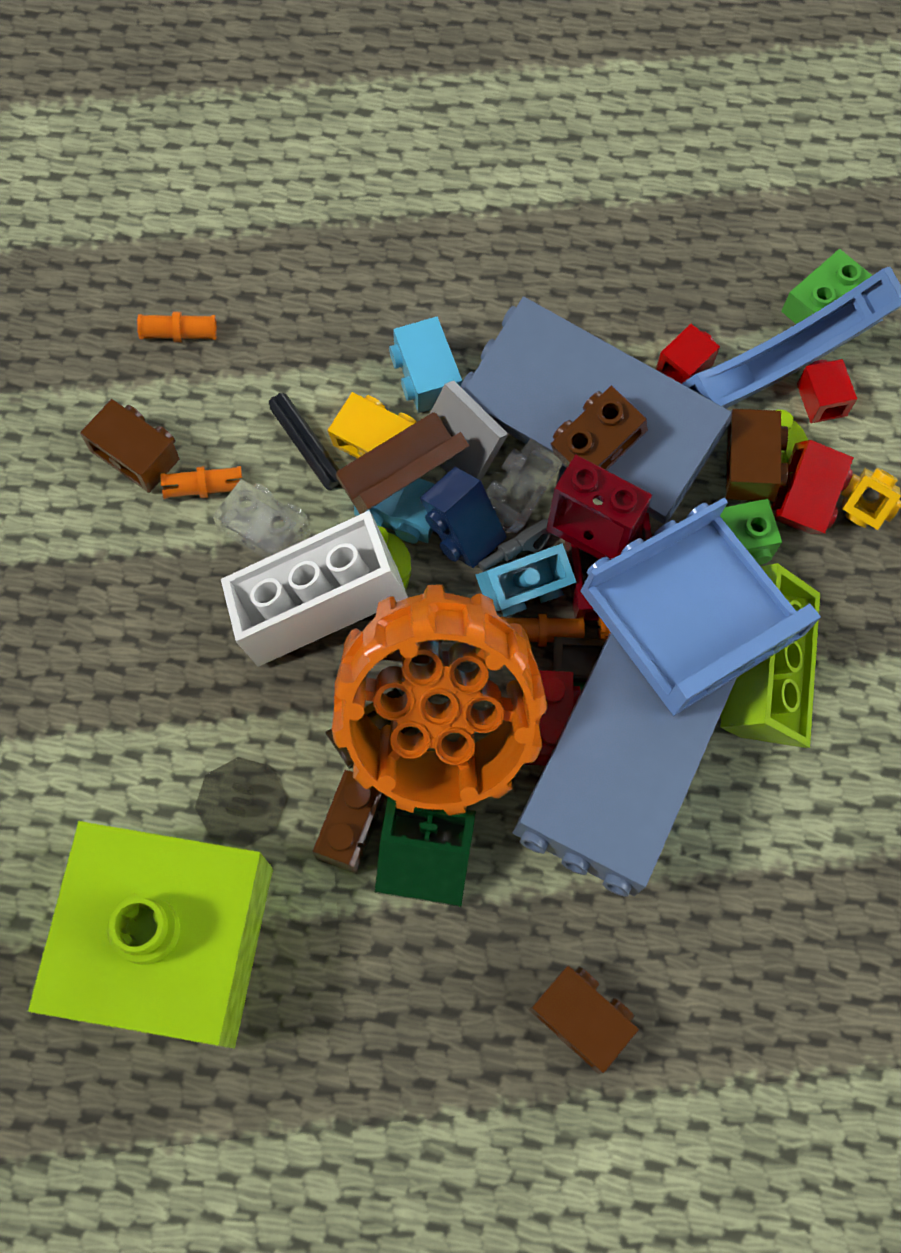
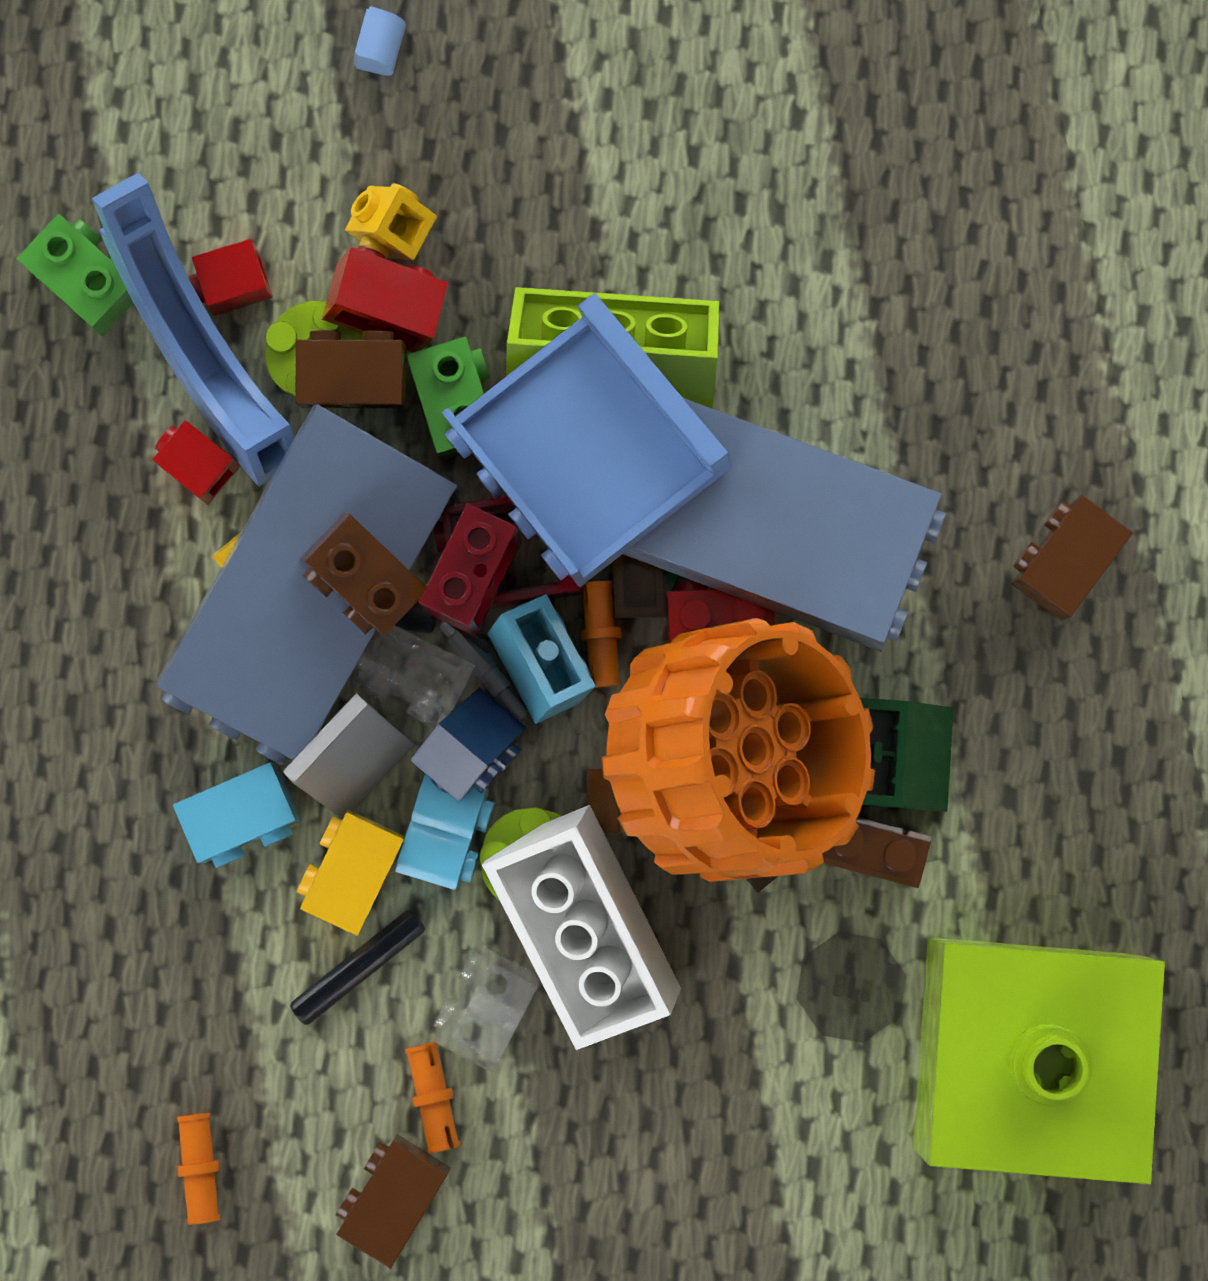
camera: 90 degrees left, 15 degrees up
reddish brown panel [336,412,469,514] -> none

